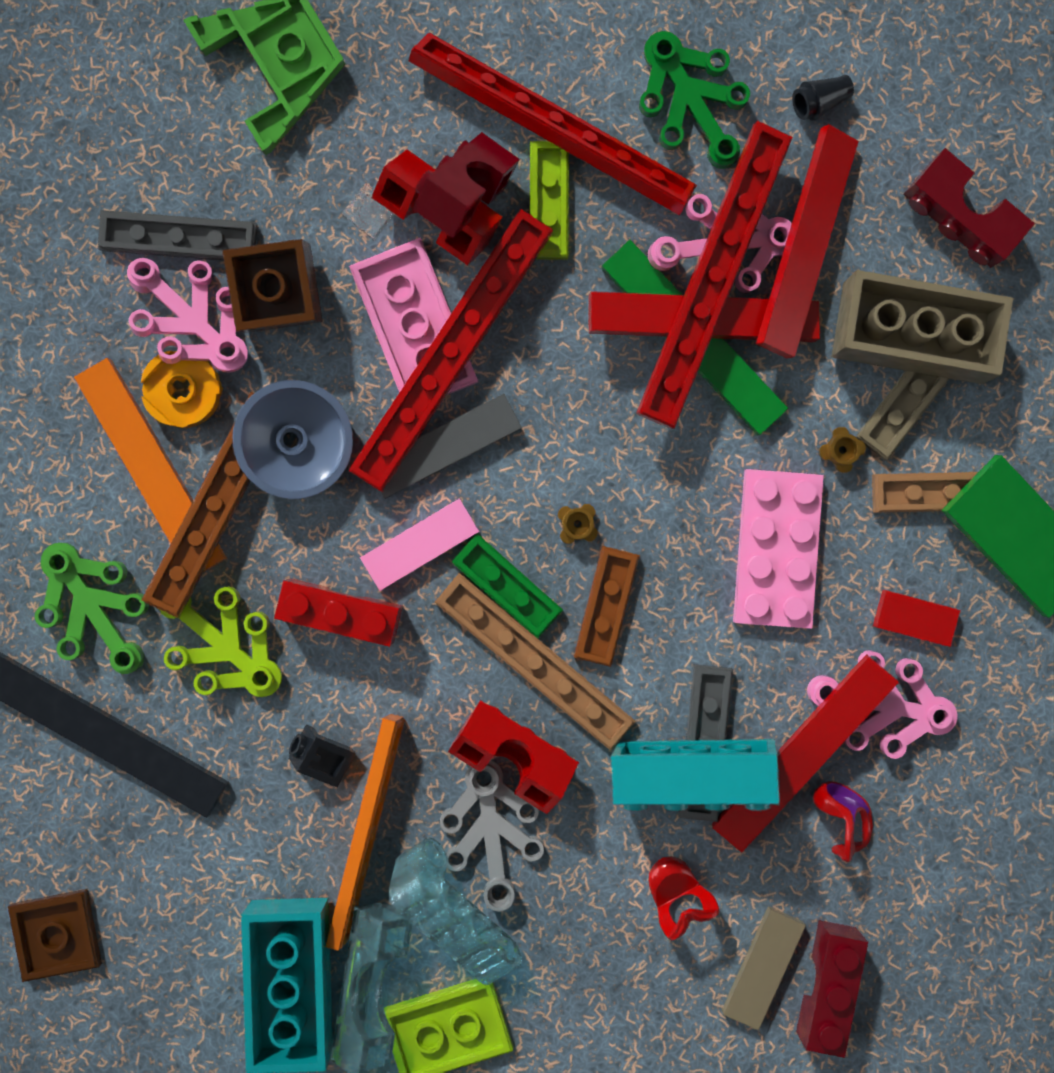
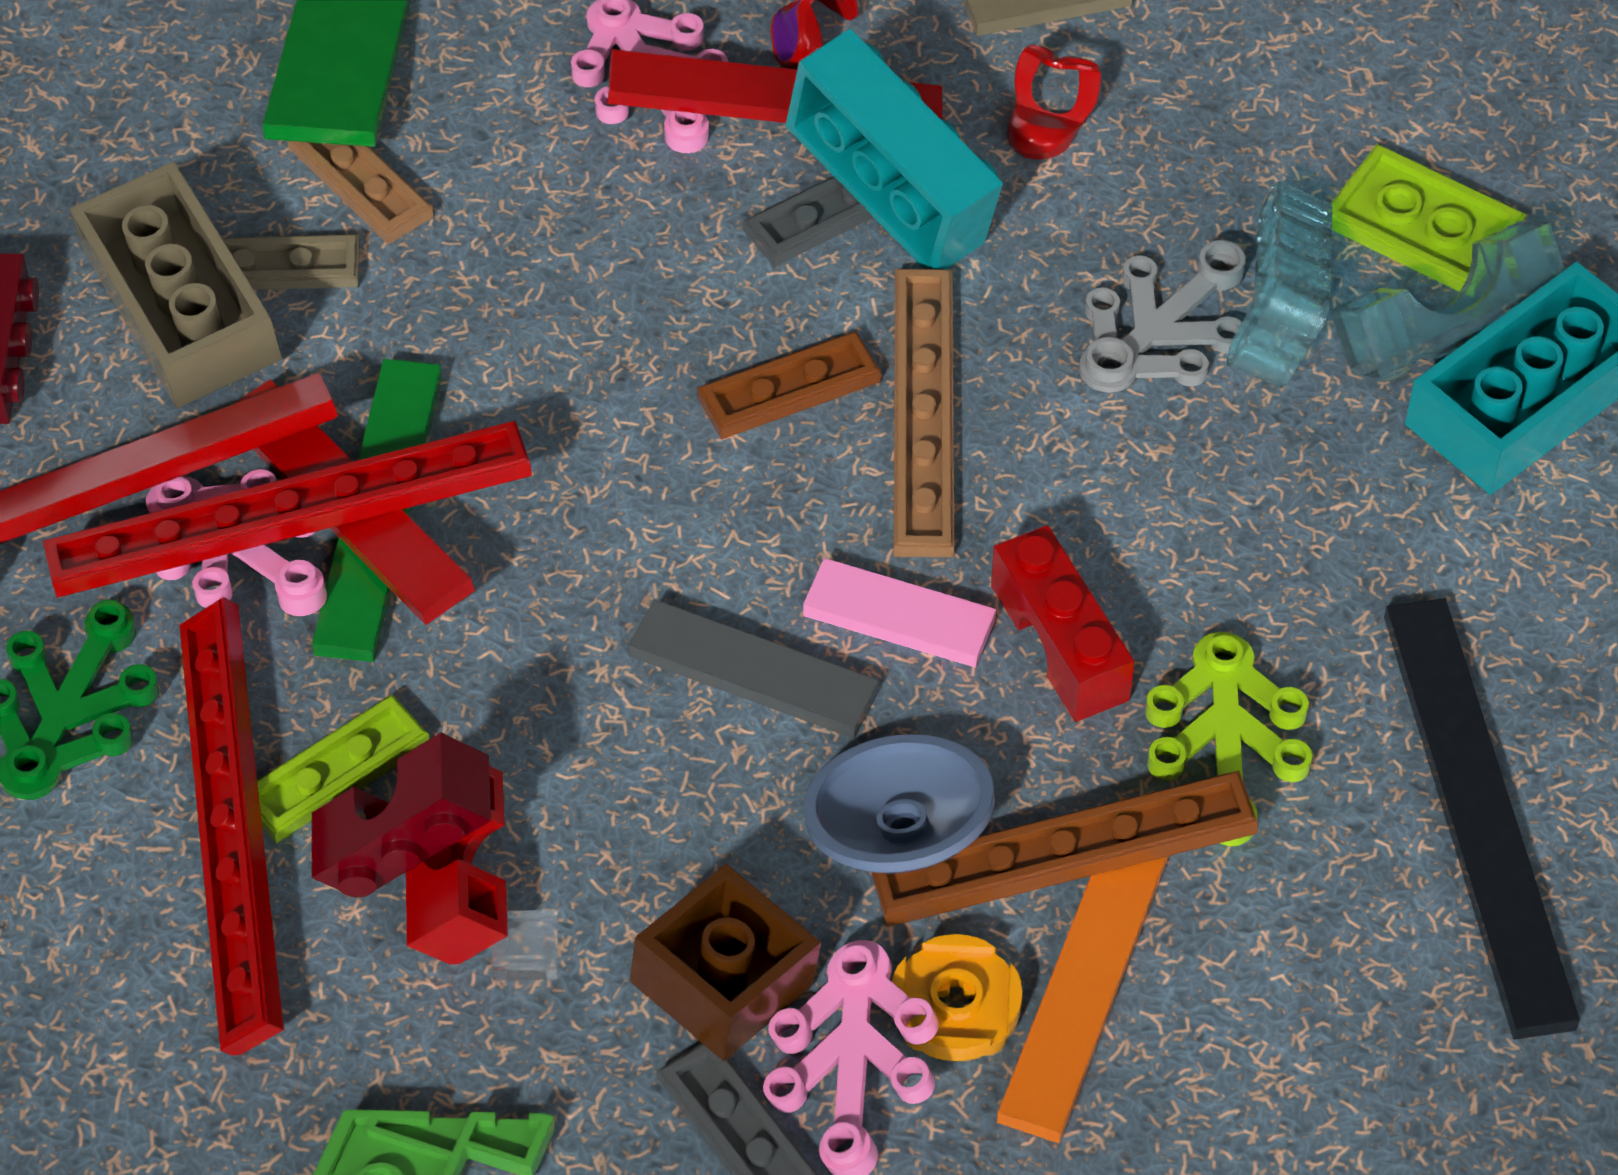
camera: 130 degrees left, 35 degrees down
bright green plant [35,543,149,674] -> none
black bracket [289,725,356,787] -> none
orange tile [325,714,405,951] -> none
red tile [349,209,553,492] -> none
bright pink tile [349,237,478,395] -> none
red arch [448,700,579,814] -> none
green tile [452,533,563,639] -> none
pearl gold plate [558,504,598,544] -> none
bright pink plate [733,469,824,629] -> none
pearl gold plate [819,427,866,473] -> none
red tile [873,590,960,647] -> none

